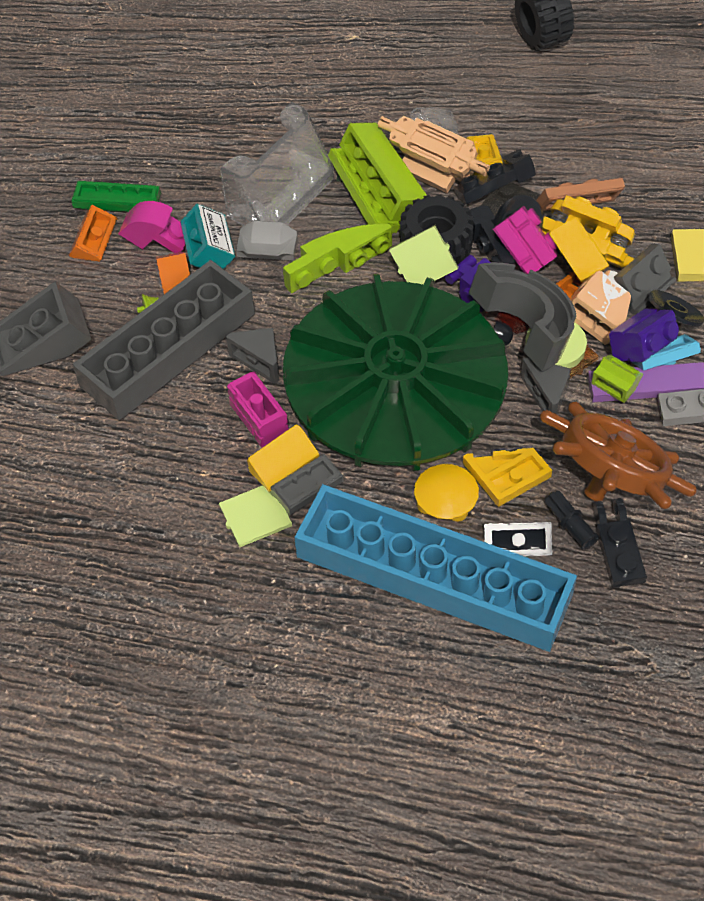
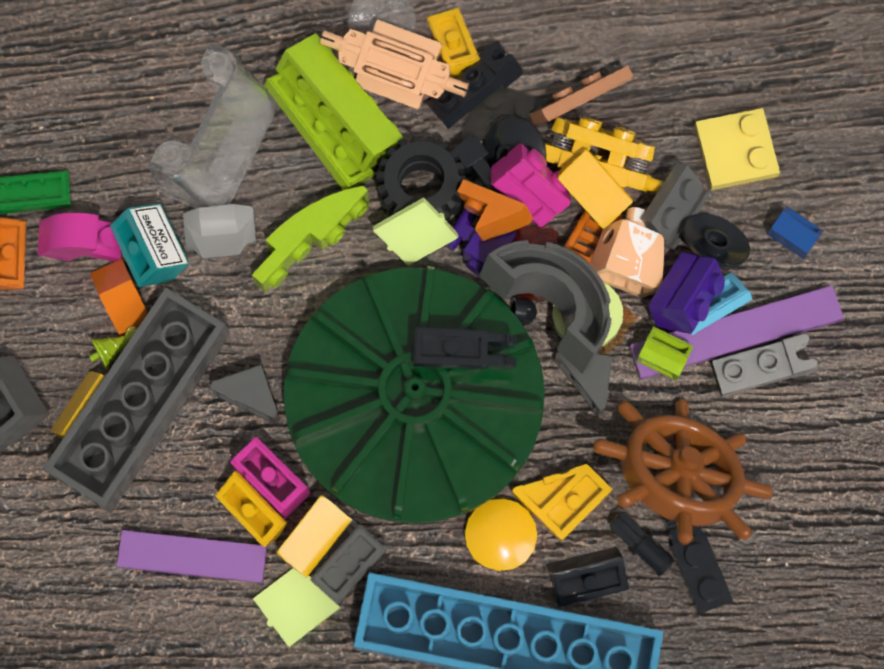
camera: 15 degrees left, 20 degrees up
none -> medium lavender tile [117,530,268,584]
none -> yellow slope [215,471,286,548]
none -> black hinge [413,327,517,370]
none -> orange slope [457,179,533,241]

